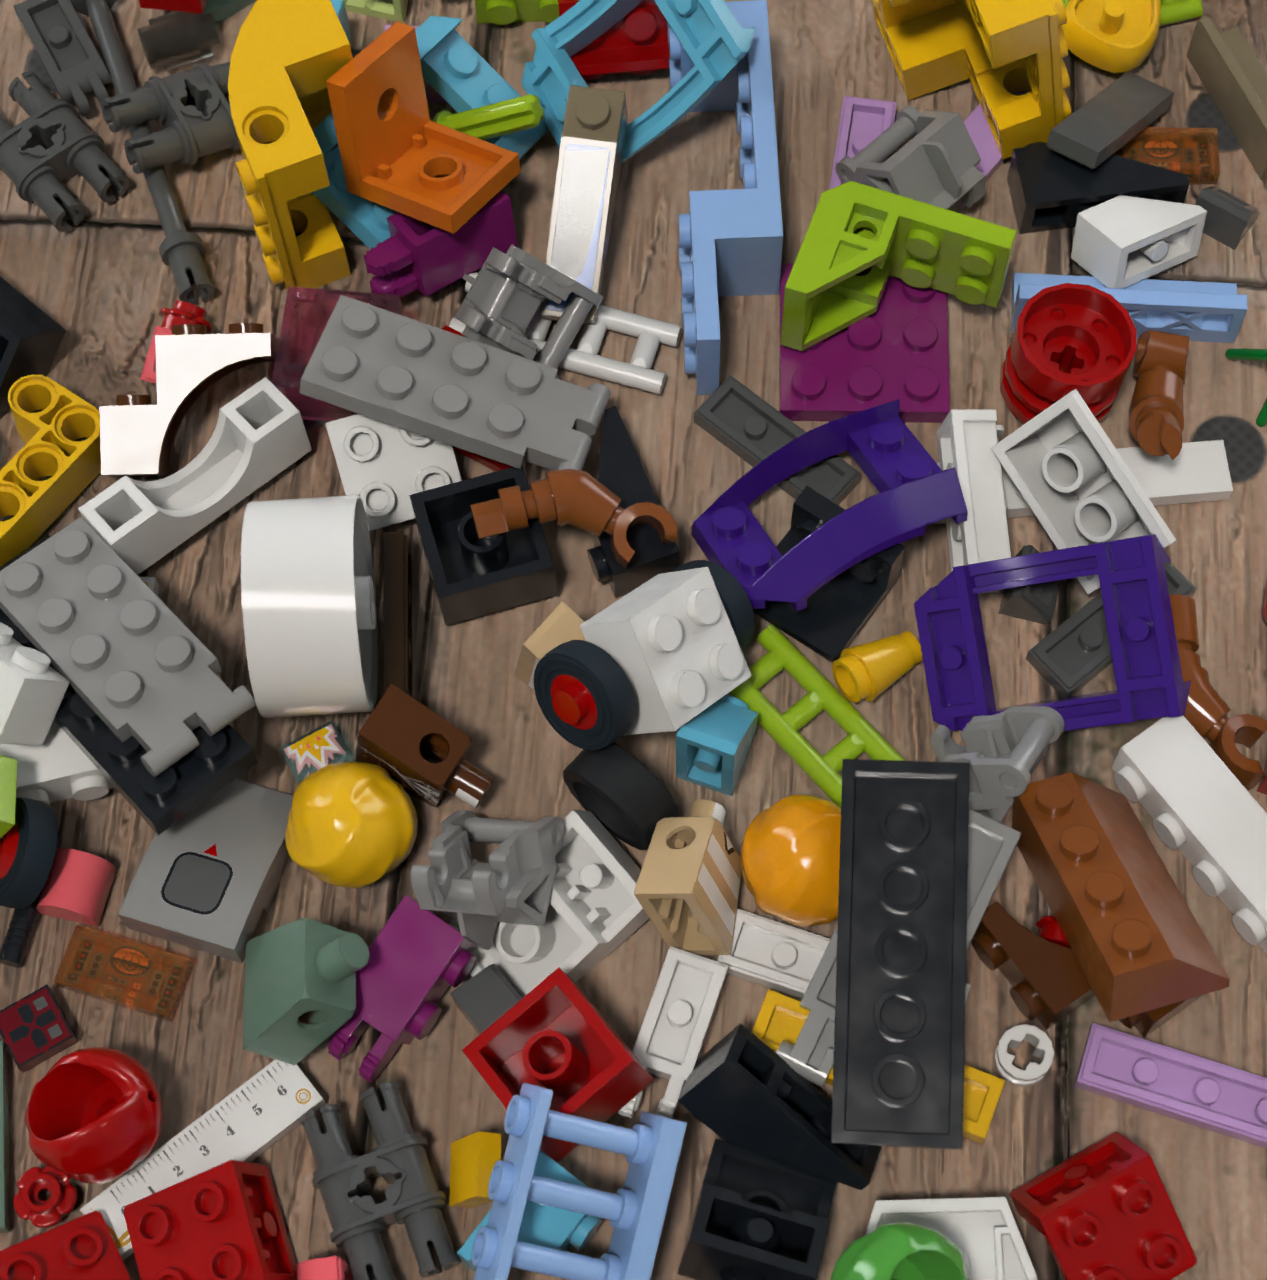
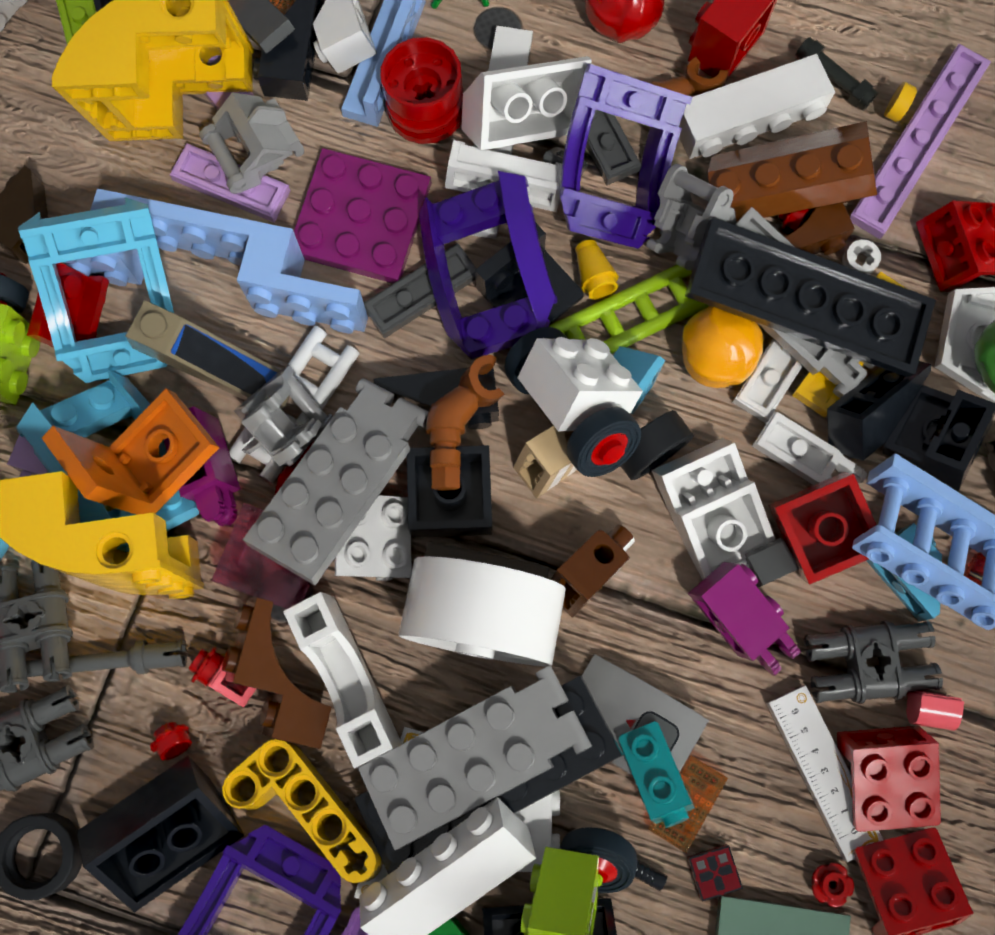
camera: 80 degrees left, 10 degrees up
red piece [25,1047,164,1184] -> none
coral brick [37,848,116,927] -> none
sand green torso [243,918,369,1065] -> none
tile [279,721,356,784] -> none
yellow piece [285,761,418,888] -> none
light grey piece [411,810,565,950] -> none
lime axle [430,94,545,140] -> none
yellow tile [449,1131,501,1208] -> none
tan torso [634,799,742,955] -> none
lime bracket [780,181,1017,351] -> none
dark orange piece [1129,330,1190,460] -> none
none -> red plate [150,722,192,761]
none -> teal bracket [619,721,695,828]

